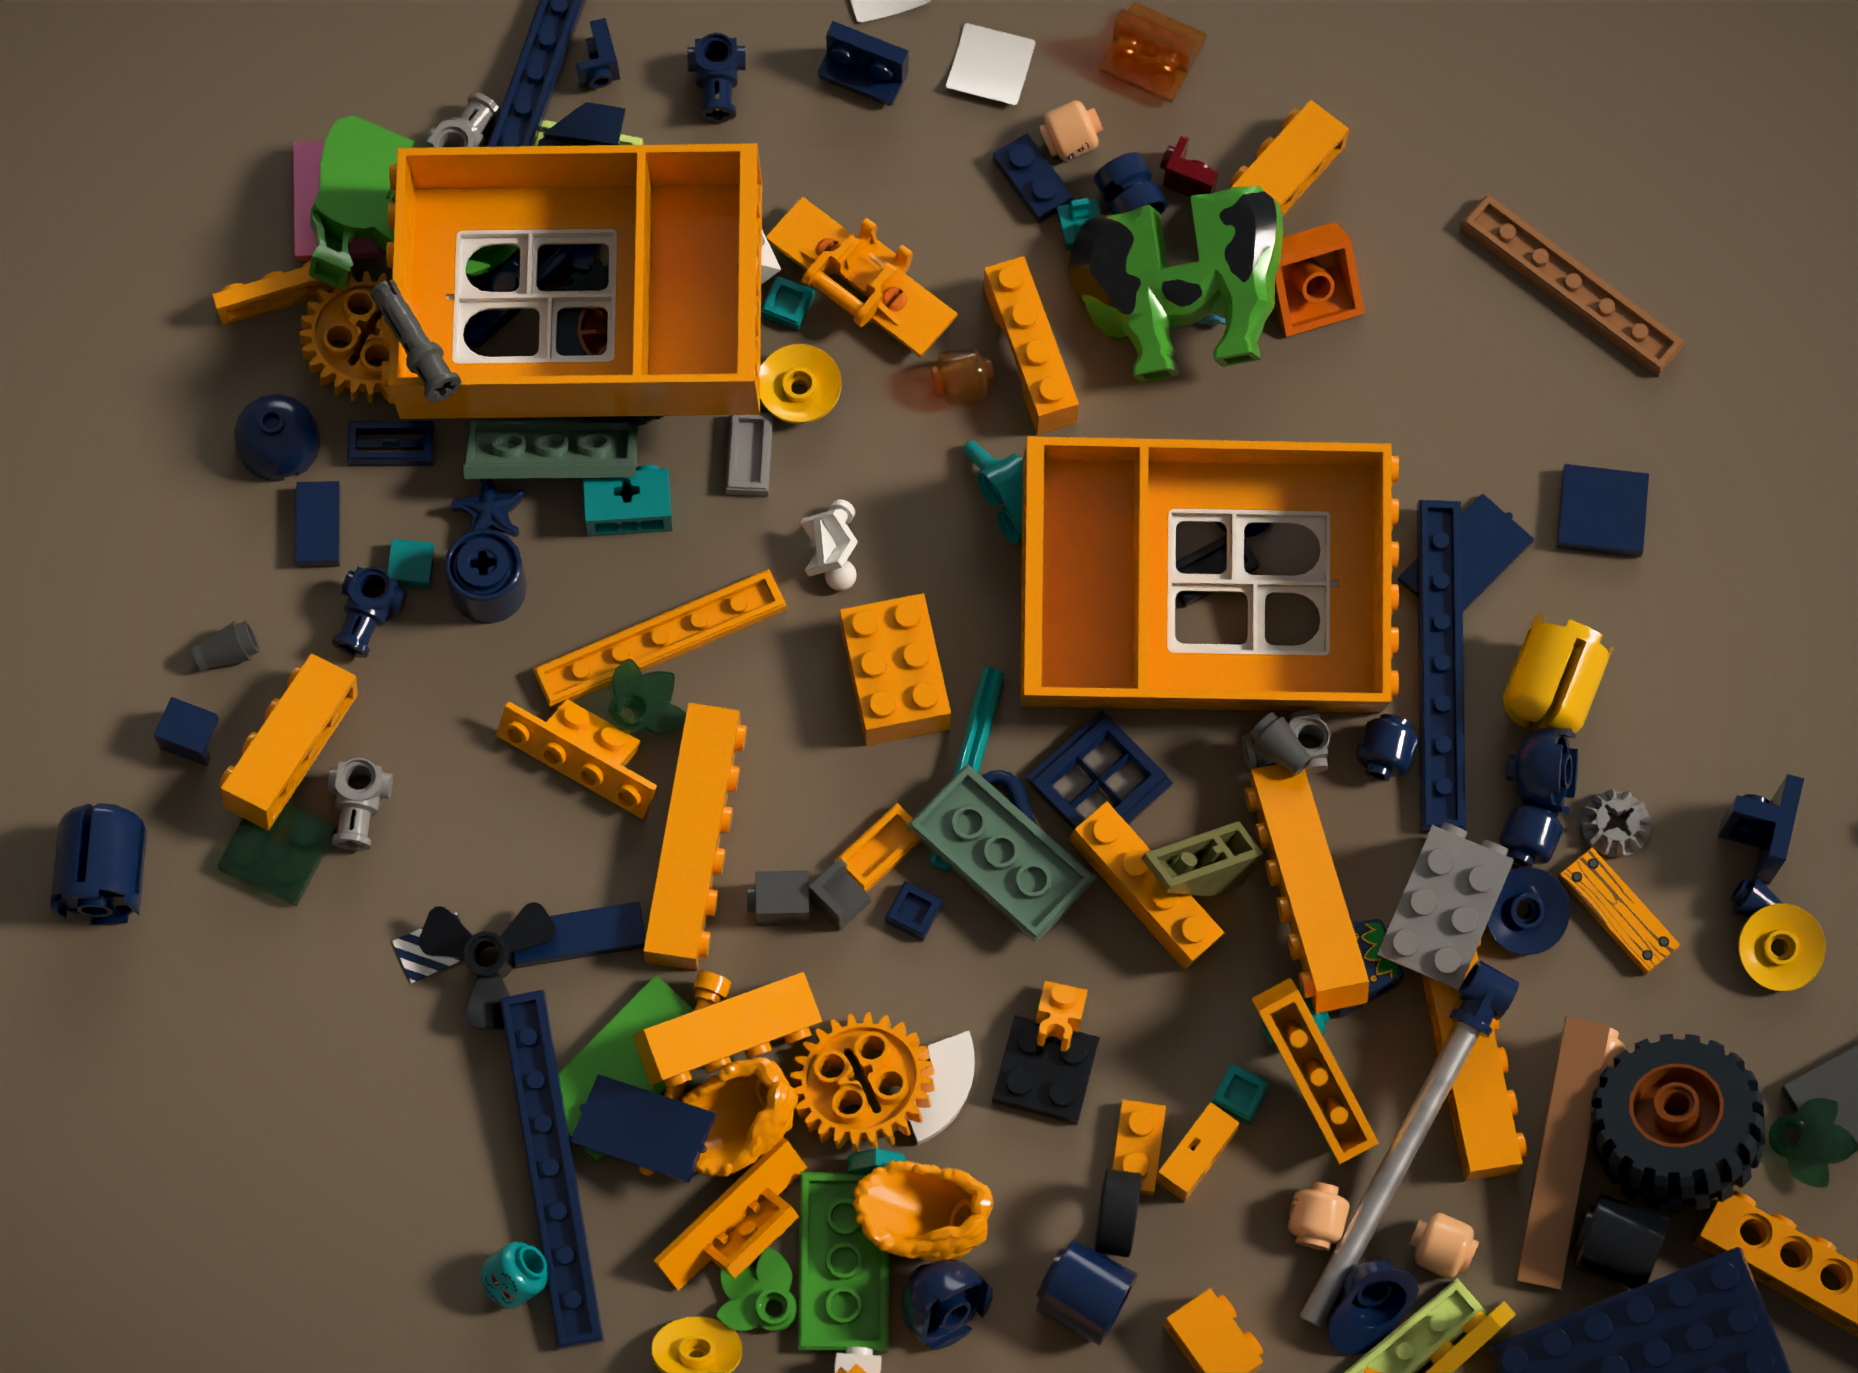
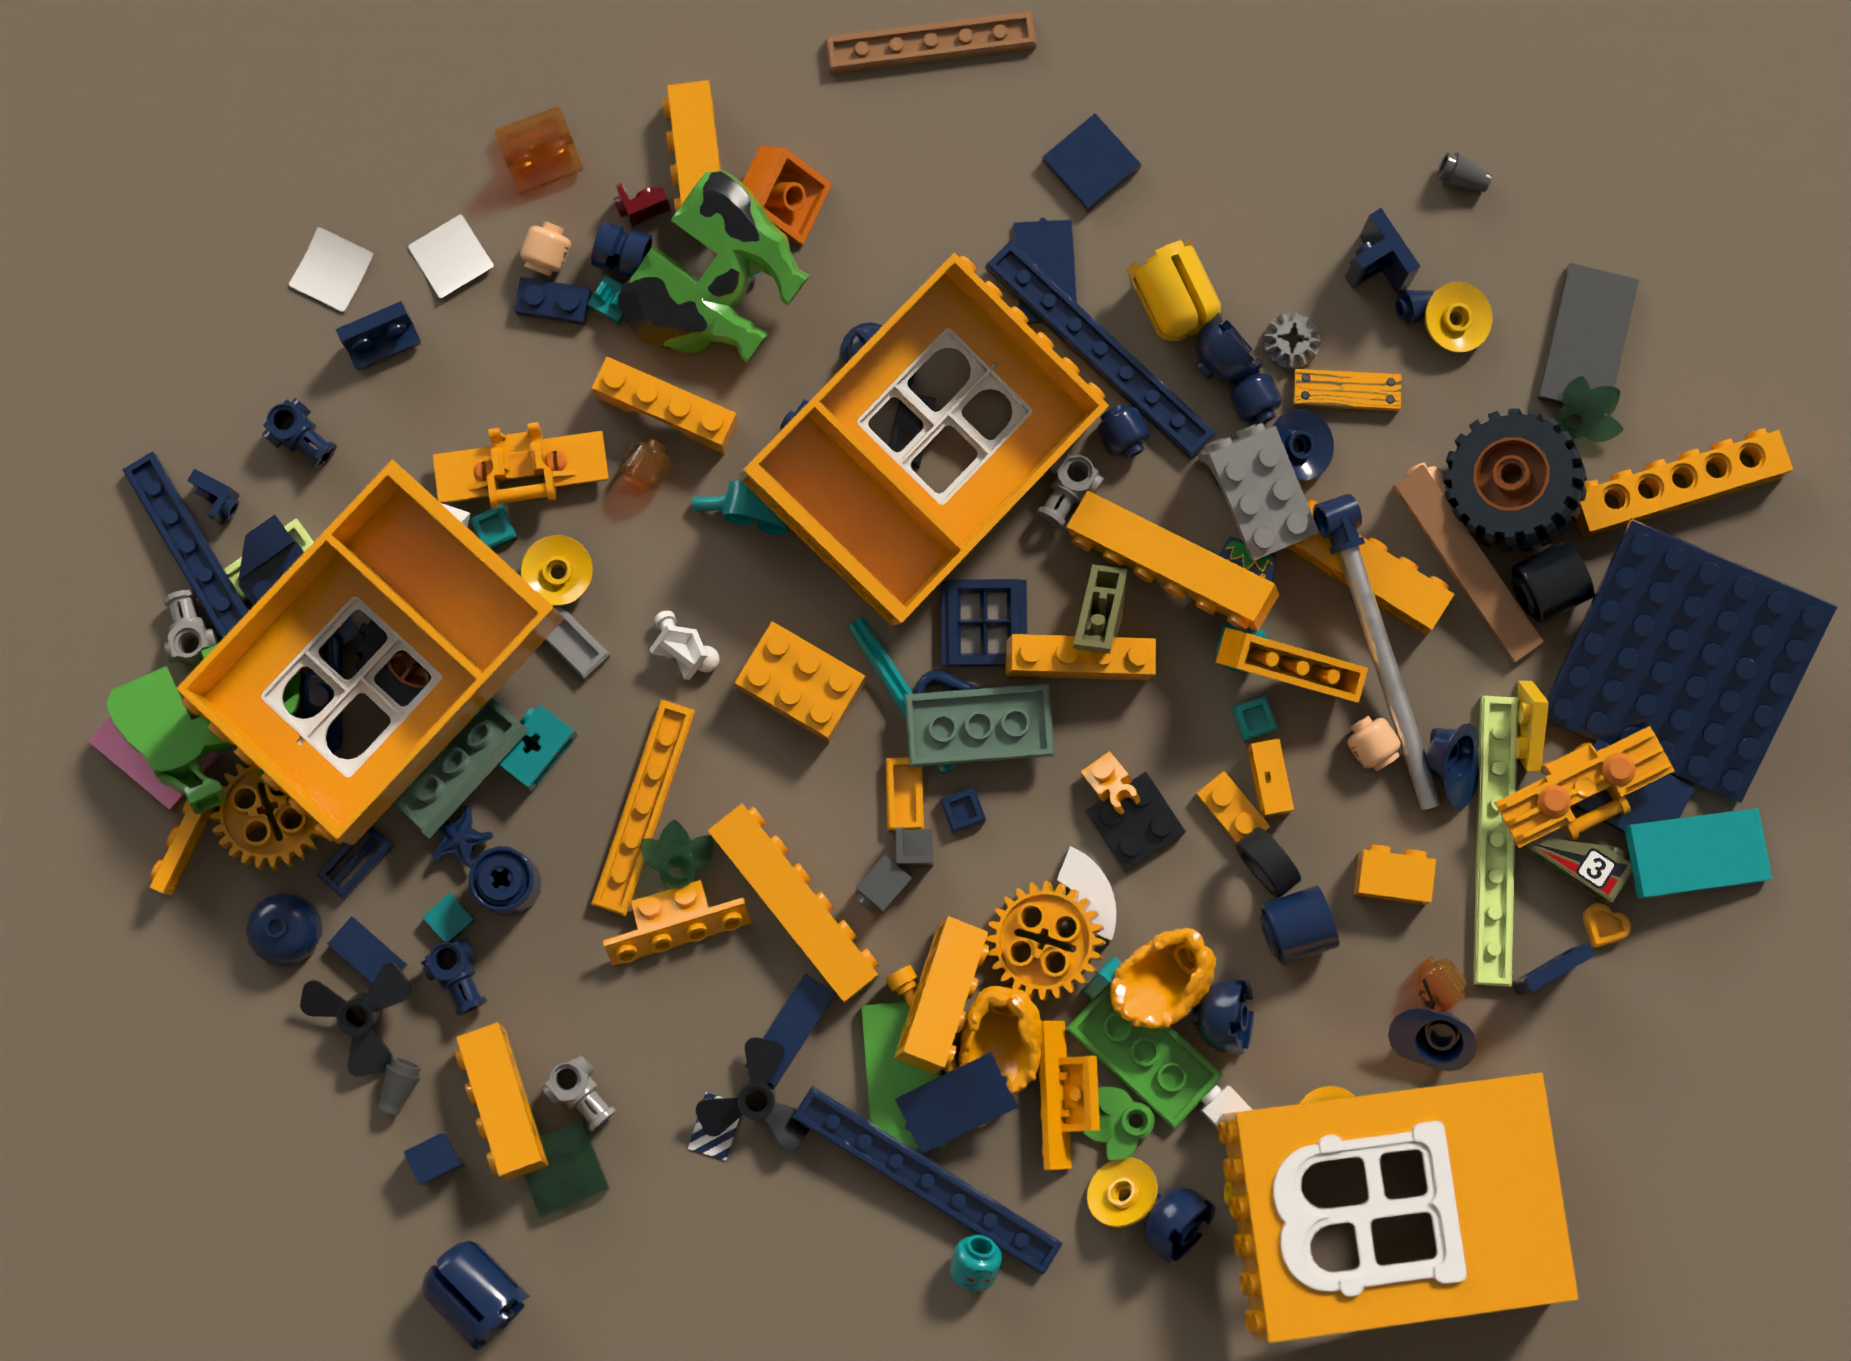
camera: 45 degrees left, 10 degrees up
dark grey pin [370,280,461,402] -> none
dark grey cone [1248,712,1313,777] -> none
light nougat head [1409,1212,1479,1279] -> none
none -> black piece [300,962,412,1077]

